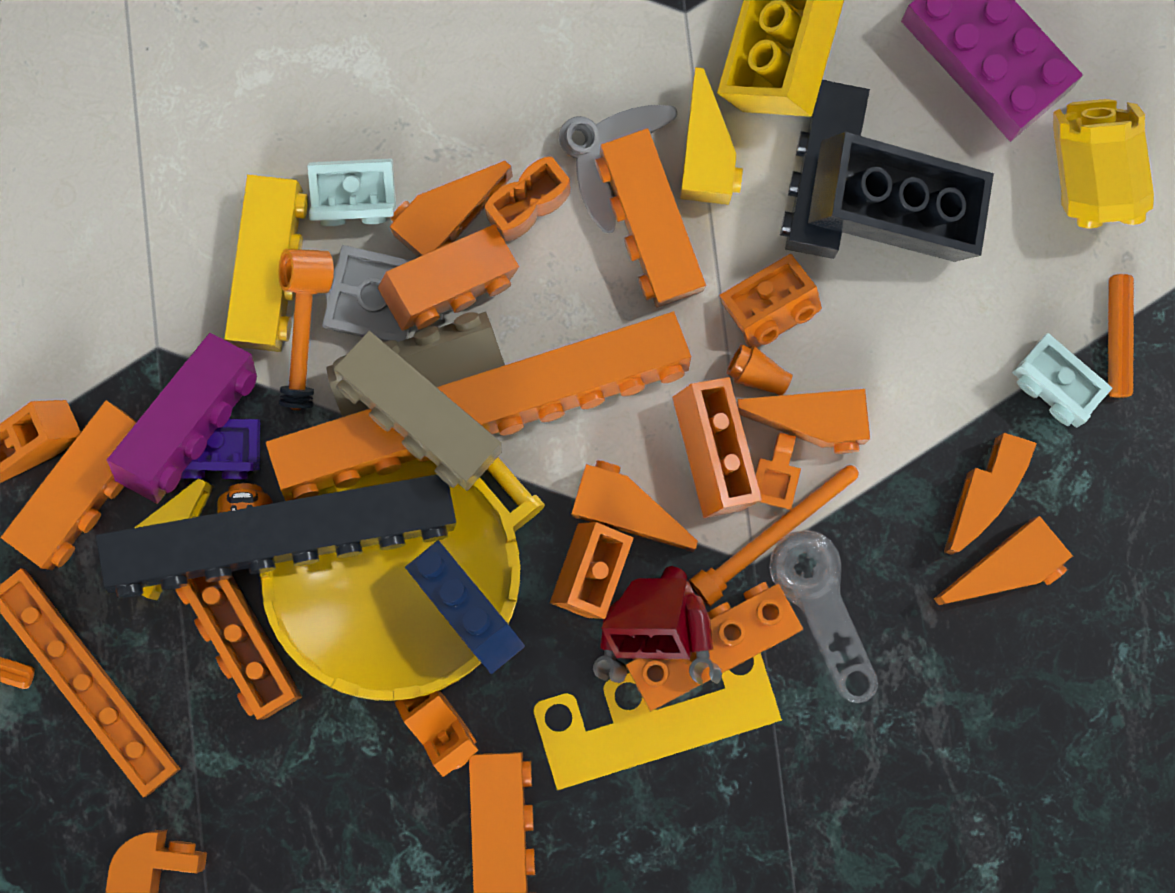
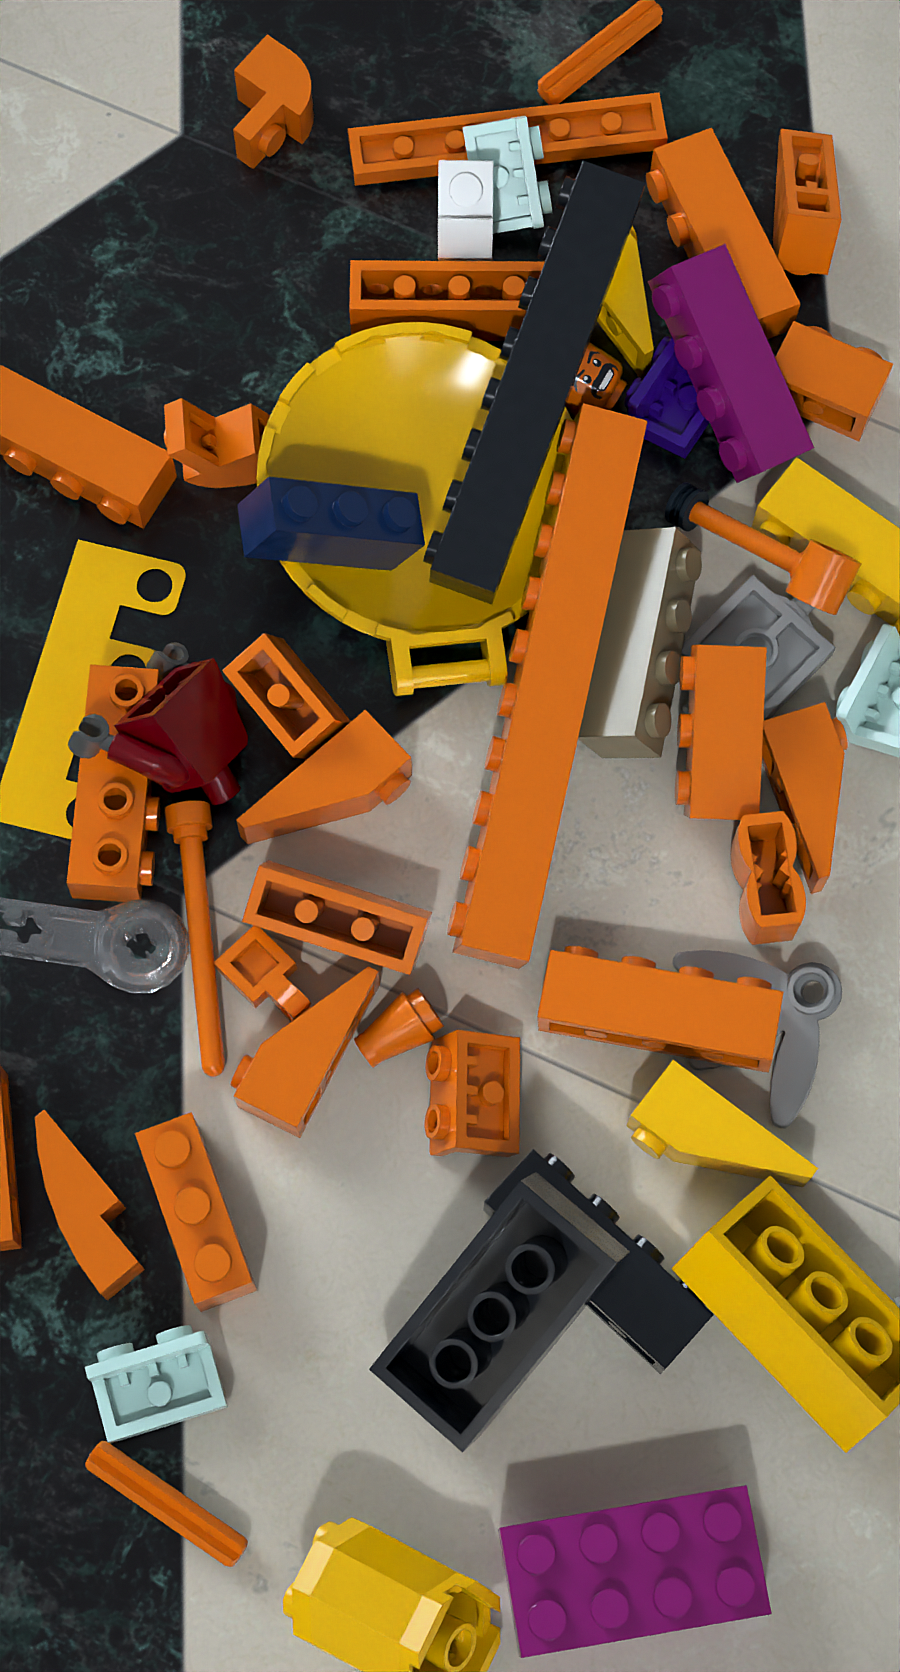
camera: 120 degrees right, 10 degrees down
dark tan brick [334,331,502,491] -> none
none -> orange brick [135,1112,257,1312]
none -> white brick [438,160,493,261]
none -> light aqua bracket [462,116,552,234]
none -> orange brick [775,321,893,441]

